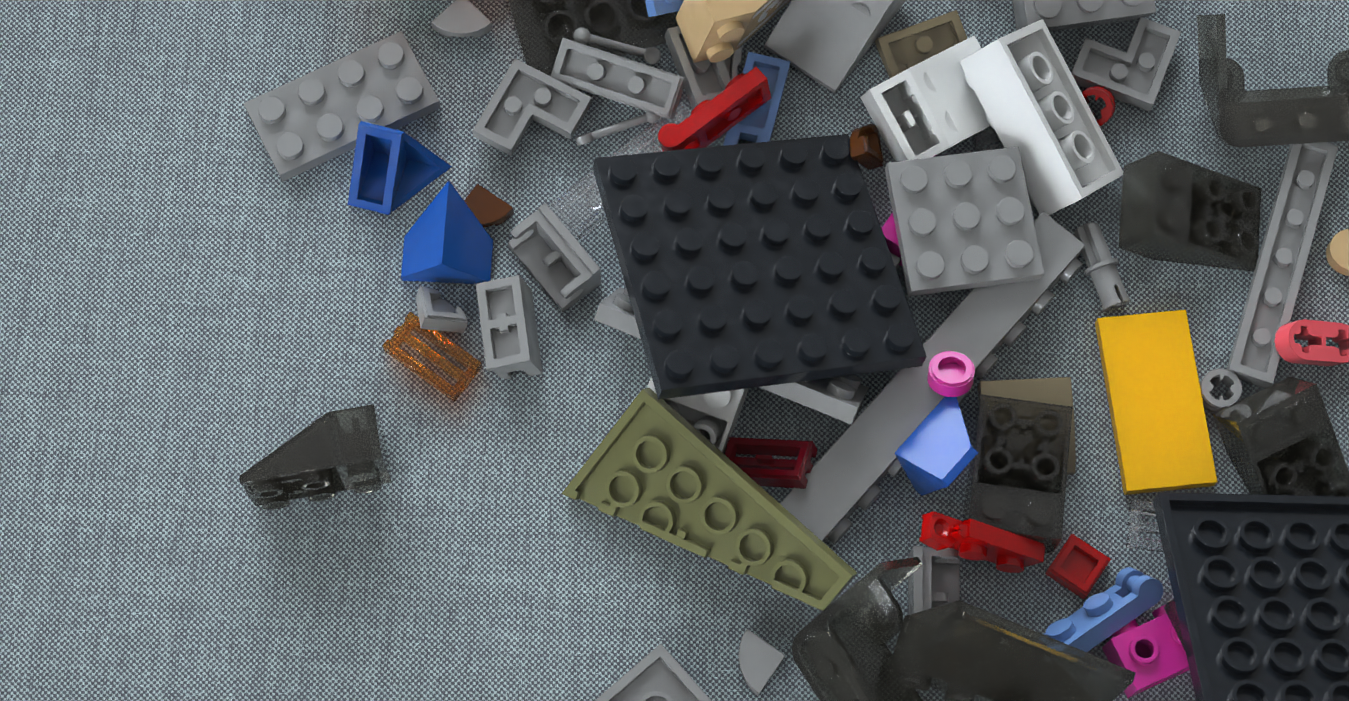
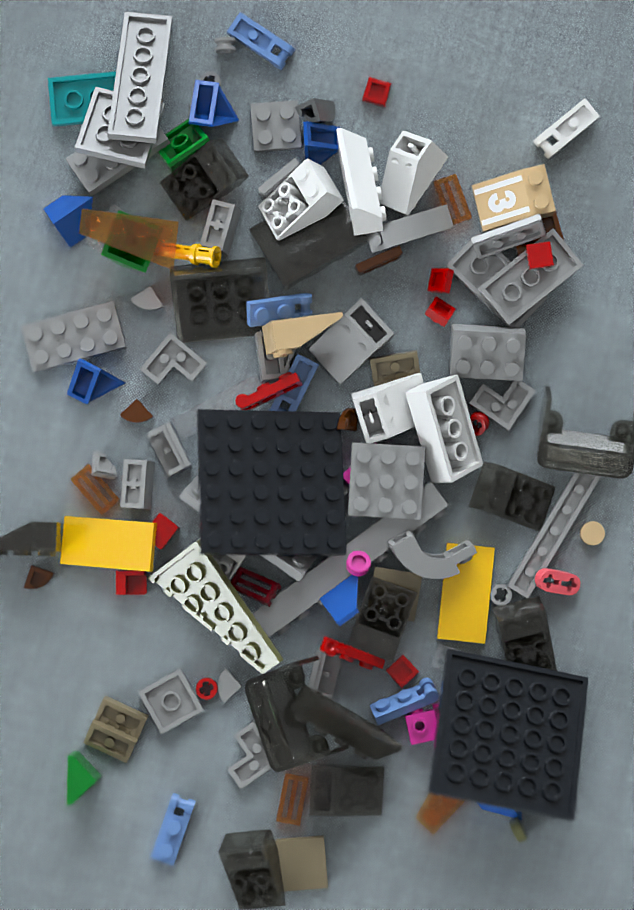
camera: 10 degrees right, 15 degrees up
blue slope [401,180,494,284] -> none
light grey tile [551,38,687,120] -> none
light grey hinge [573,27,661,64] -> none
light grey hinge [575,111,662,146] -> none
light grey axle [1074,222,1131,312] -> none
none -> reddish brown tile [23,565,55,589]
none -> yellow tile [60,516,157,572]
none -> red panel [116,571,147,595]
none -> red panel [152,513,180,550]
none -> red bush [196,677,218,700]
none -> light grey arch [387,530,477,579]

